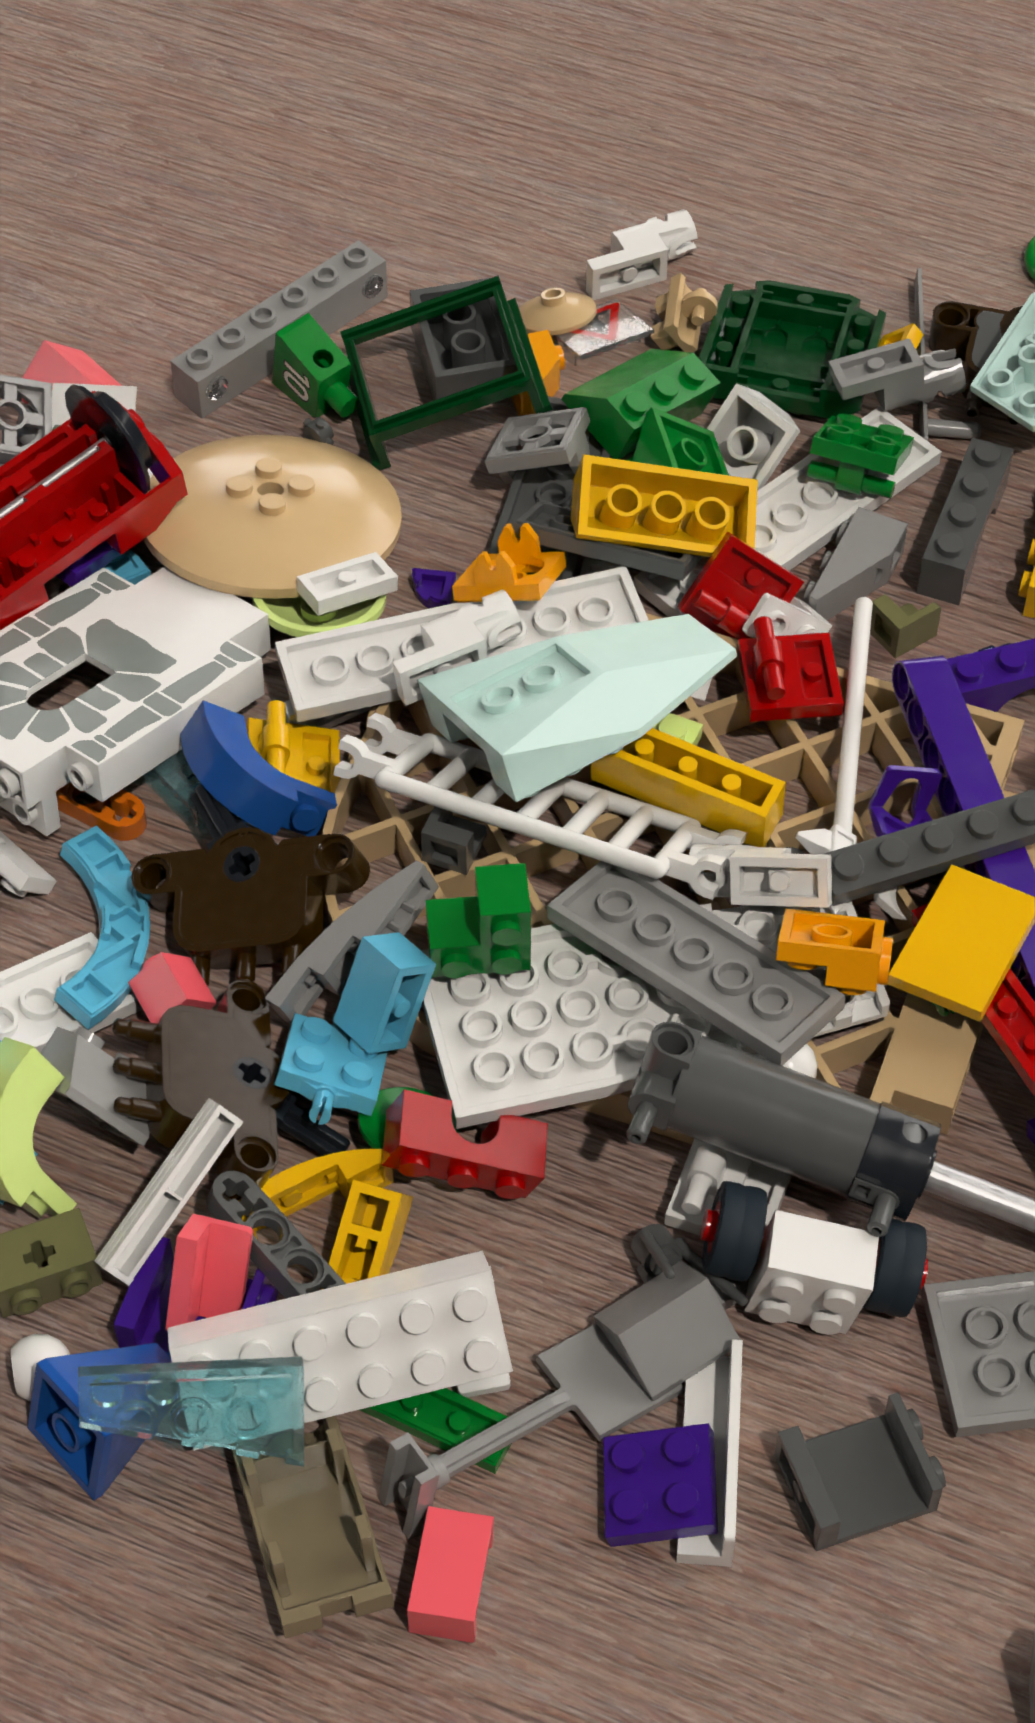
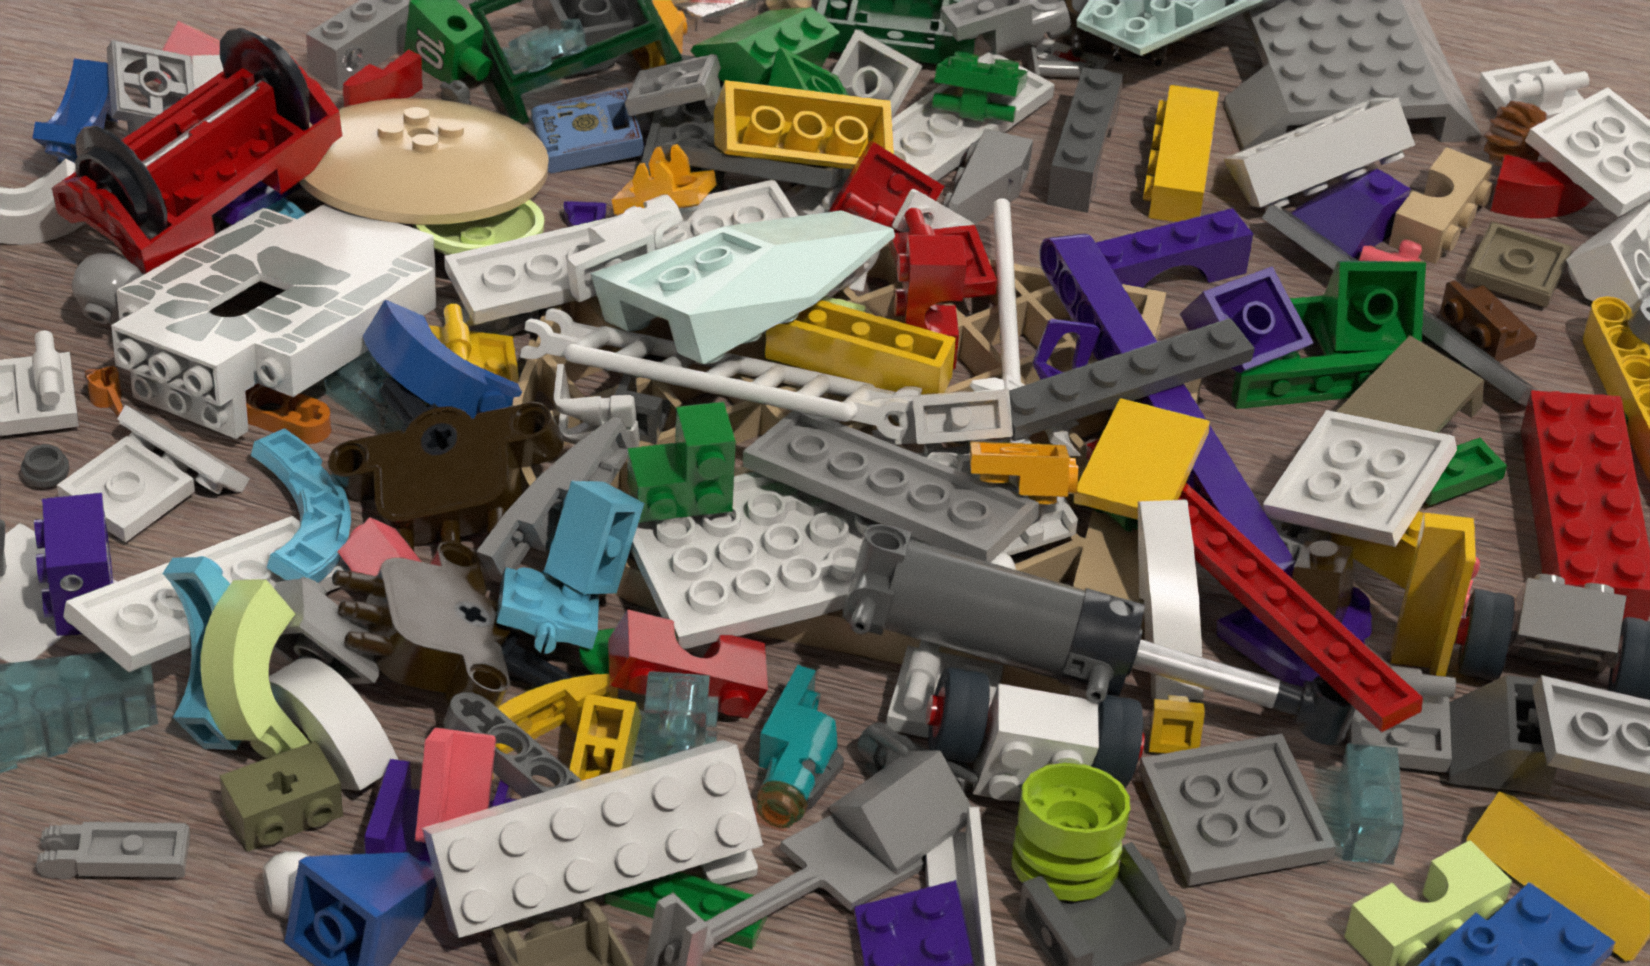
camera: 10 degrees left, 10 degrees down
clear light blue wing [78,1356,304,1467] -> none
white piece [95,1098,243,1286] -> none
white plate [297,552,398,616] -> none
olive panel [870,594,941,659] -> none
none -> white arch [269,656,398,790]
none -> red slope [343,50,423,107]
none -> clear light blue plate [502,19,588,72]
none -> medium blue container [531,88,644,173]
none -> white piece [554,364,640,447]
none -> clear light blue brick [643,671,719,763]
none -> teal plate [757,665,844,828]
none -> red arch [894,235,967,369]
none -> lime wheel [1011,763,1130,901]
none -> white sticker [1035,38,1109,69]
none -> white slope [1138,500,1204,700]
none -> yellow tile [1149,695,1205,753]

